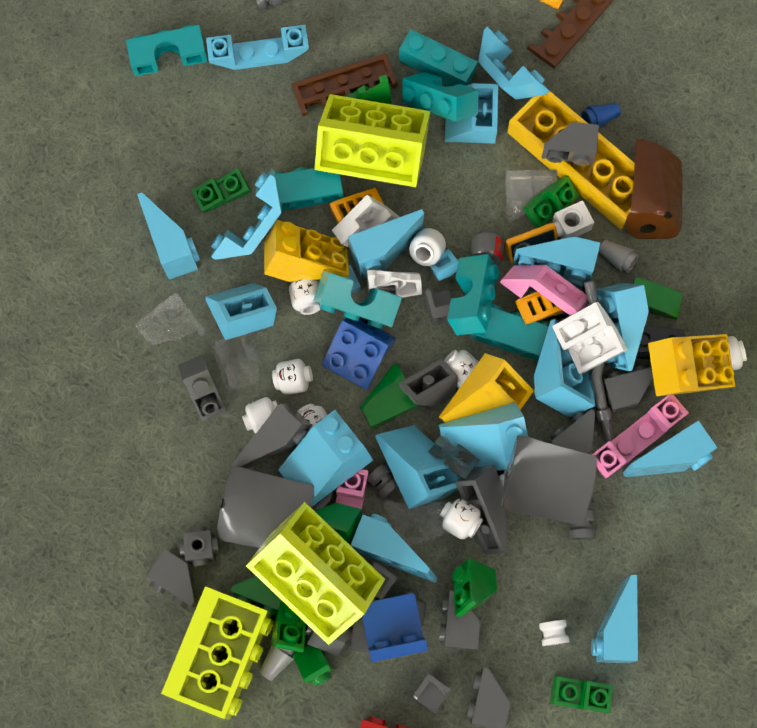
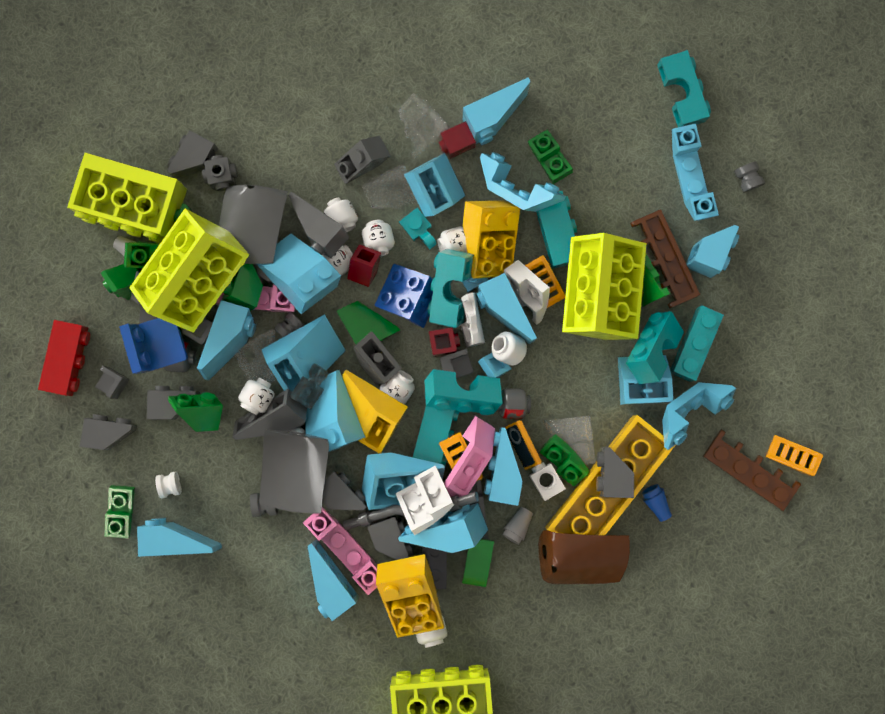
camera: 85 degrees right, 10 degrees up
none -> dark red brick [347,244,381,287]
none -> teal plate [399,208,437,250]
none -> dark red brick [429,327,460,357]
none -> dark red brick [438,121,476,159]
none -> medium azure slope [686,225,739,278]

